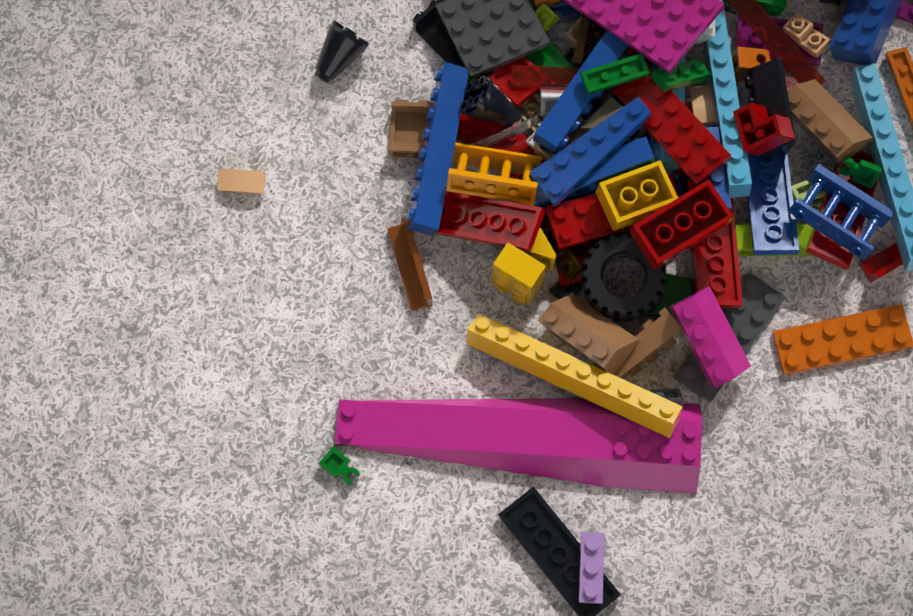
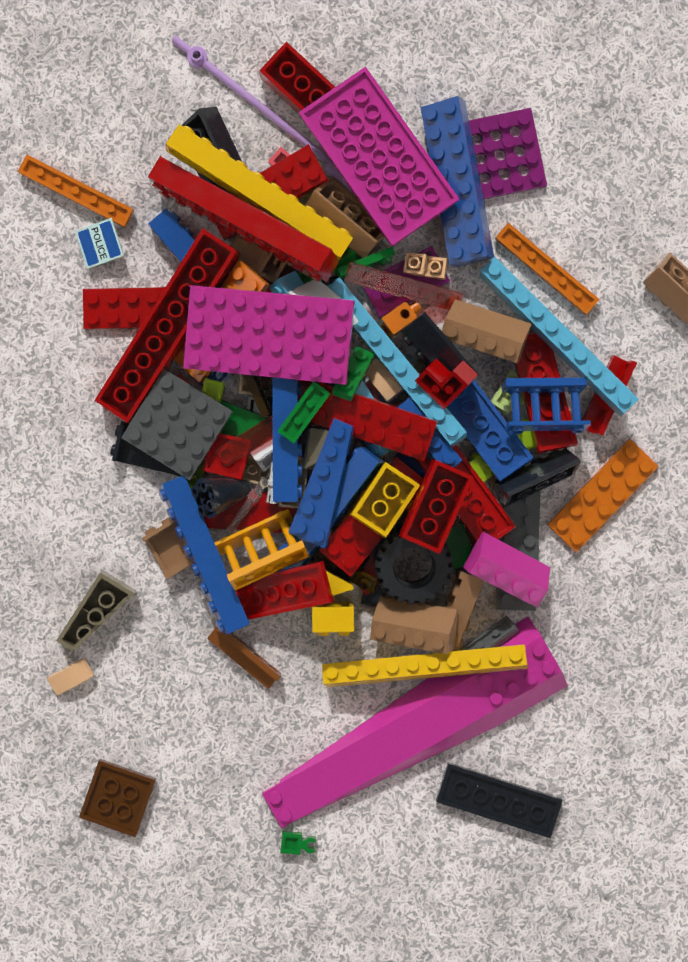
camera: 30 degrees left, 15 degrees up
black cone [314,20,369,83] -> none
lavender plate [579,532,605,604] -> none
green plate [839,157,882,189] -> none
none -> dark tan wedge [56,570,136,652]
none -> reddish brown plate [79,759,157,837]
none -> black slope [493,448,581,508]

